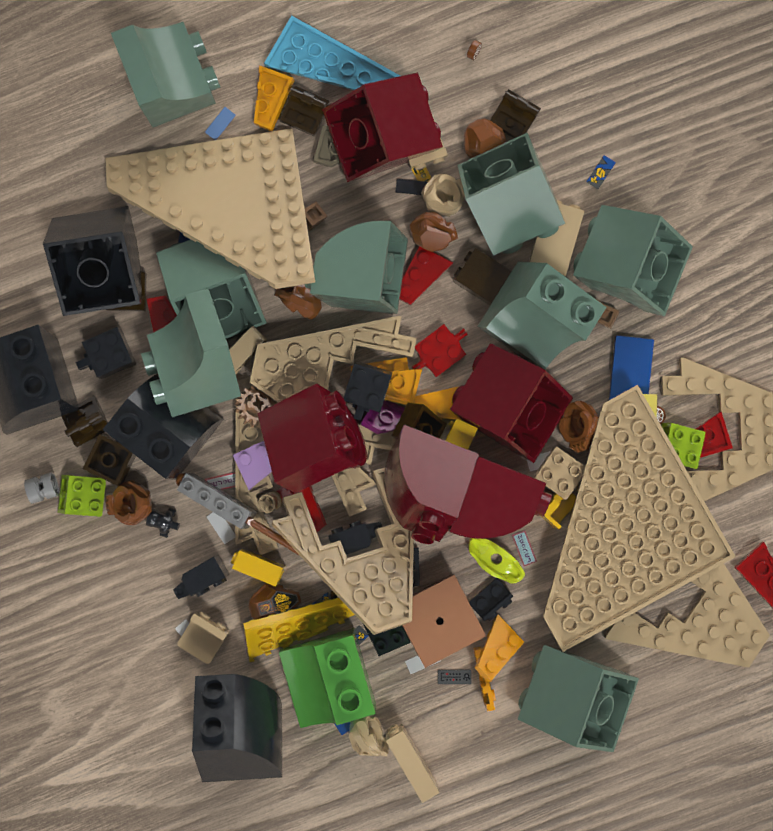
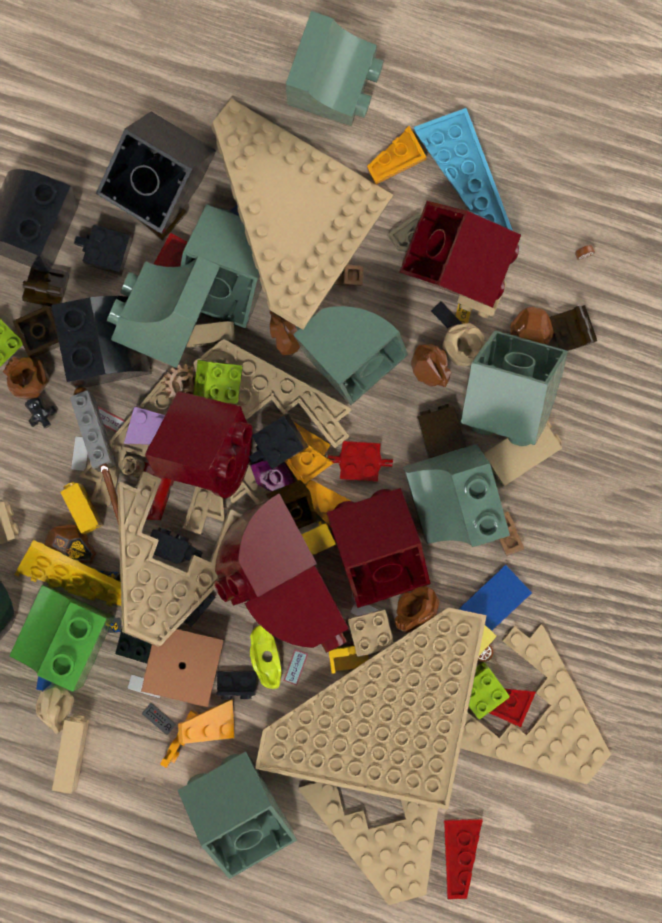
camera: 45 degrees right, 0 degrees up
black hinge [173,555,230,599] -> none
medium blue sticker [205,107,236,140] -> none
dark brown plate [279,86,330,137] -> none
red wing [399,246,453,306] -> none
sand green brick [573,205,693,317] -> none
sticker [587,155,616,189] -> none
none -> lime bracket [193,360,242,404]

